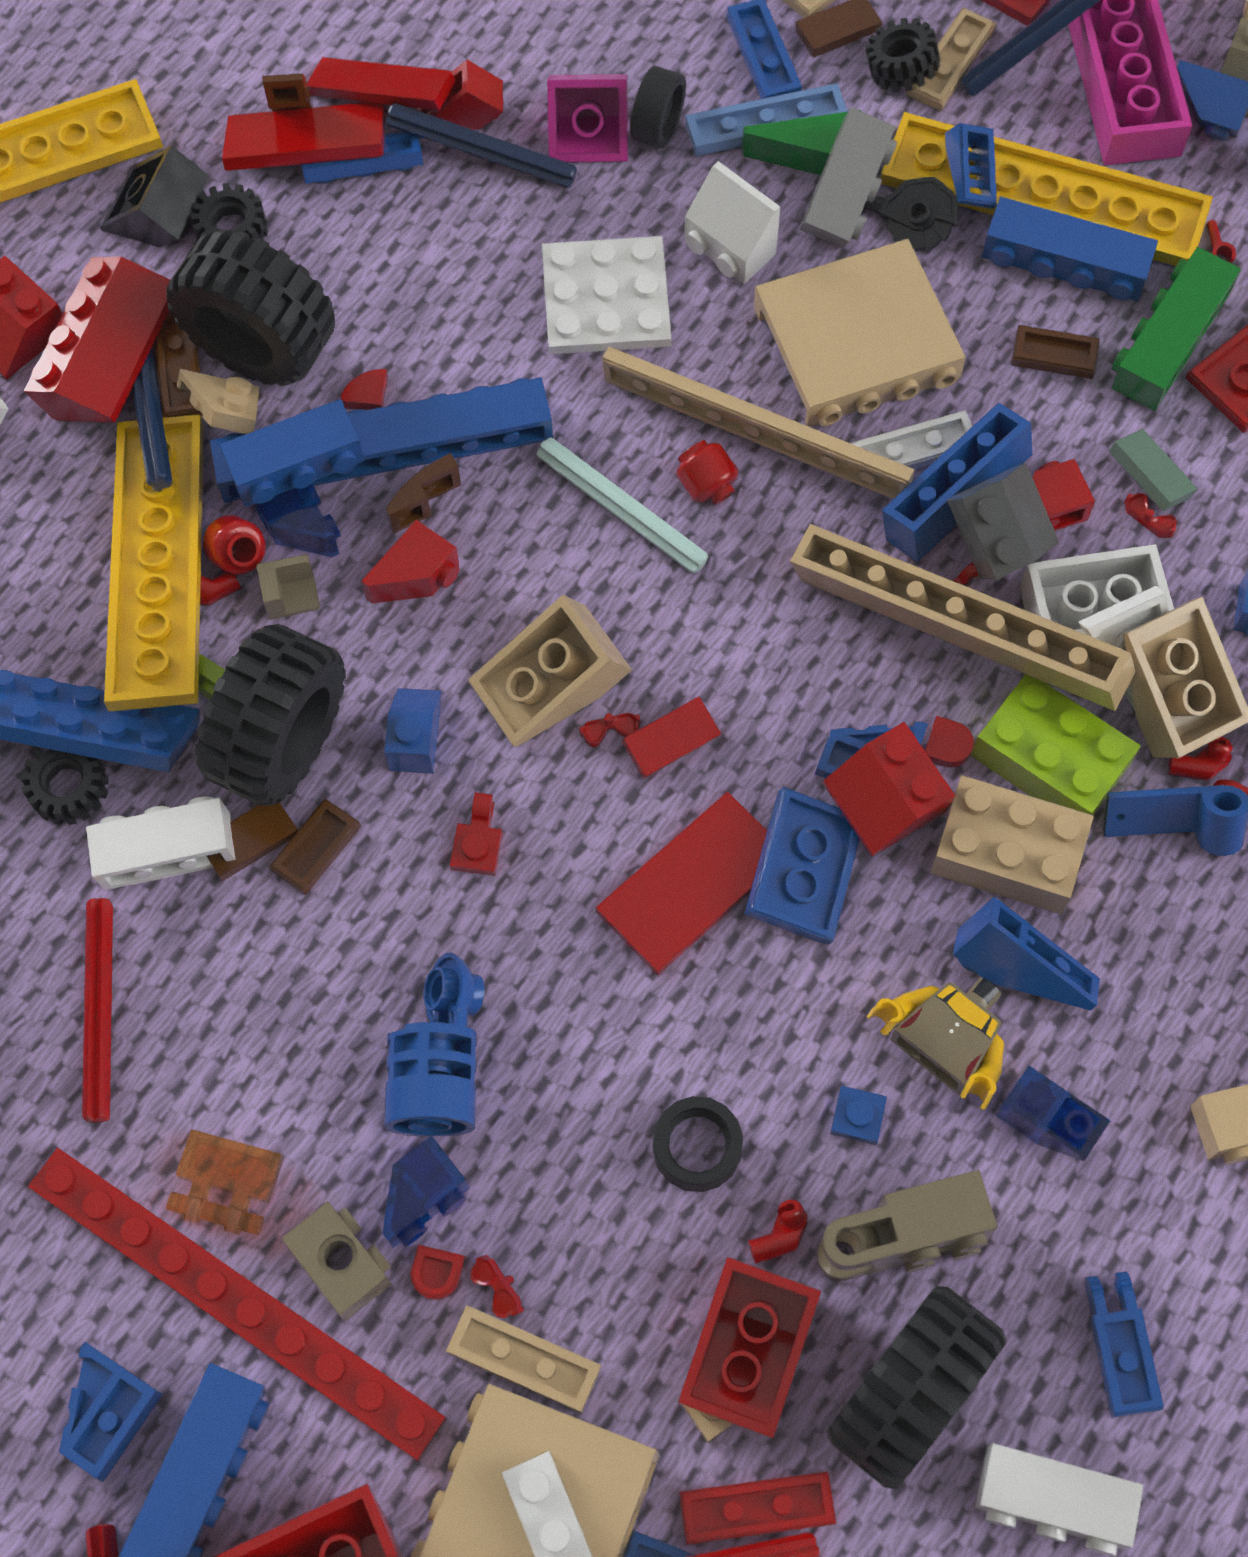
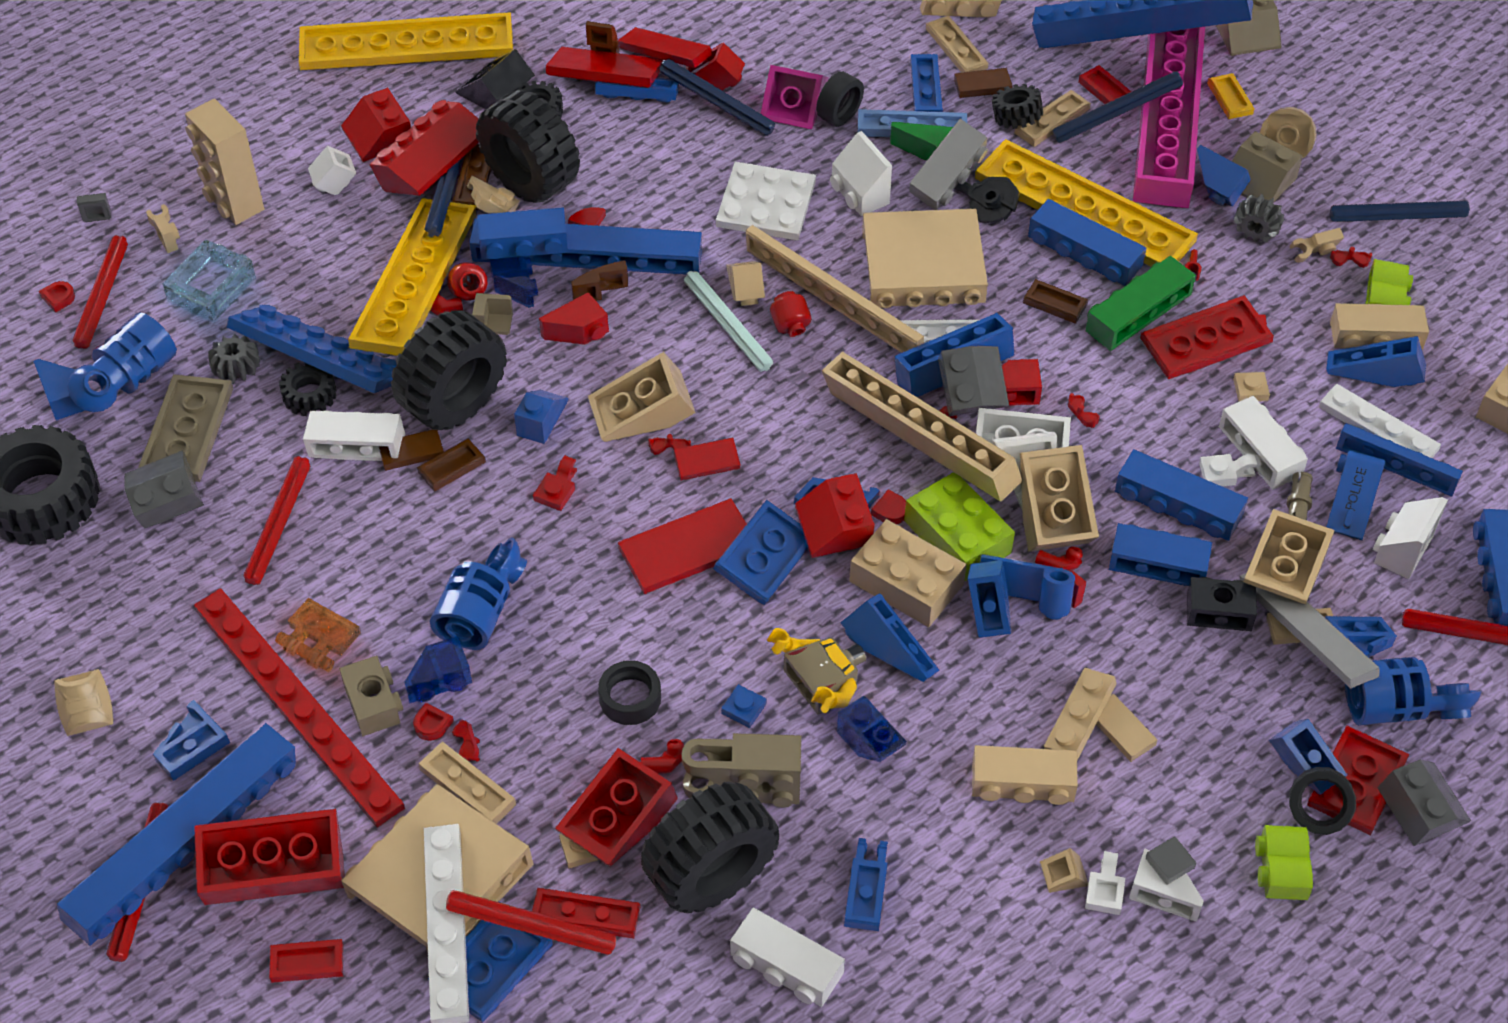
camera: 15 degrees right, 15 degrees down
blue slope [945,123,997,209] -> none
sand green tile [1109,429,1198,512] -> none
none -> tan slope [726,261,765,306]
none -> blue slope [968,560,1011,638]

